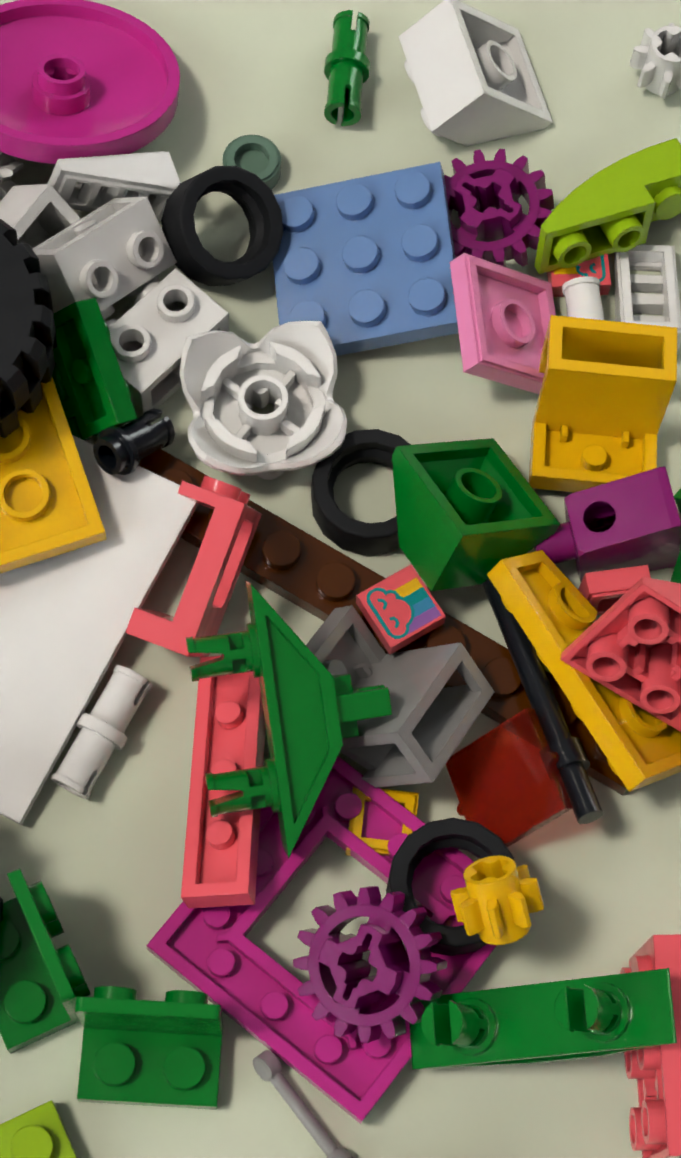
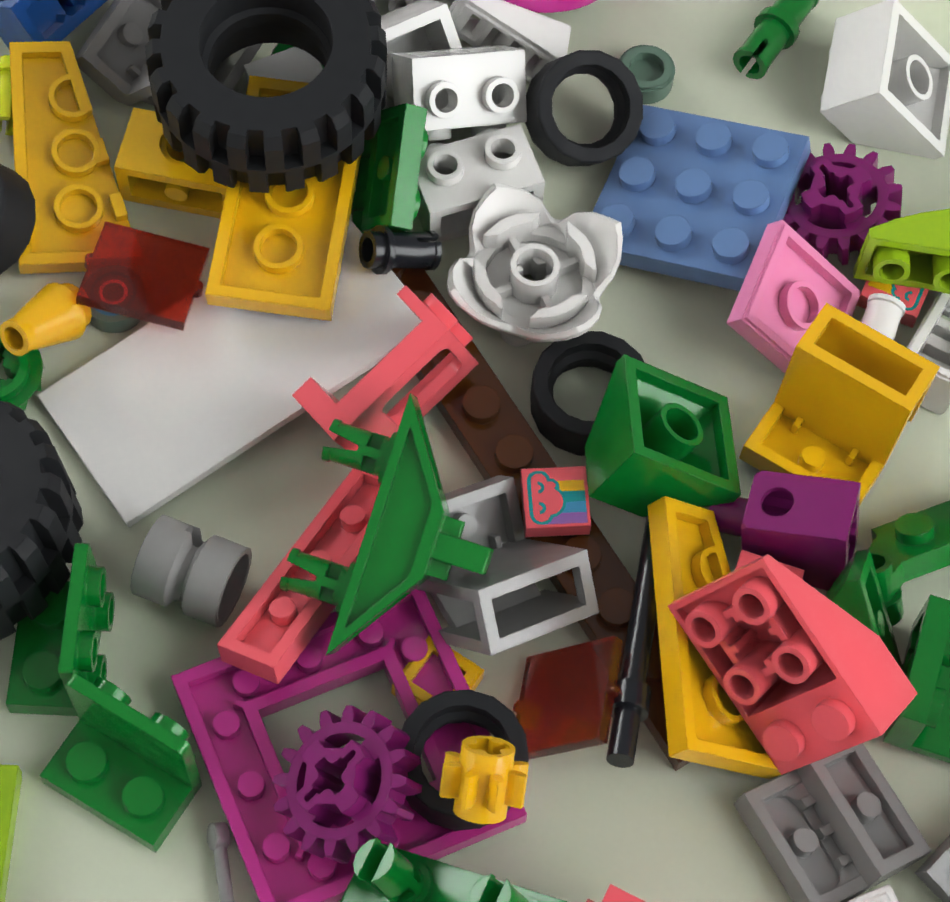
camera: 30 degrees right, 5 degrees down
white pin [51,665,153,800] -> none
none -> light grey wheel [130,515,252,627]

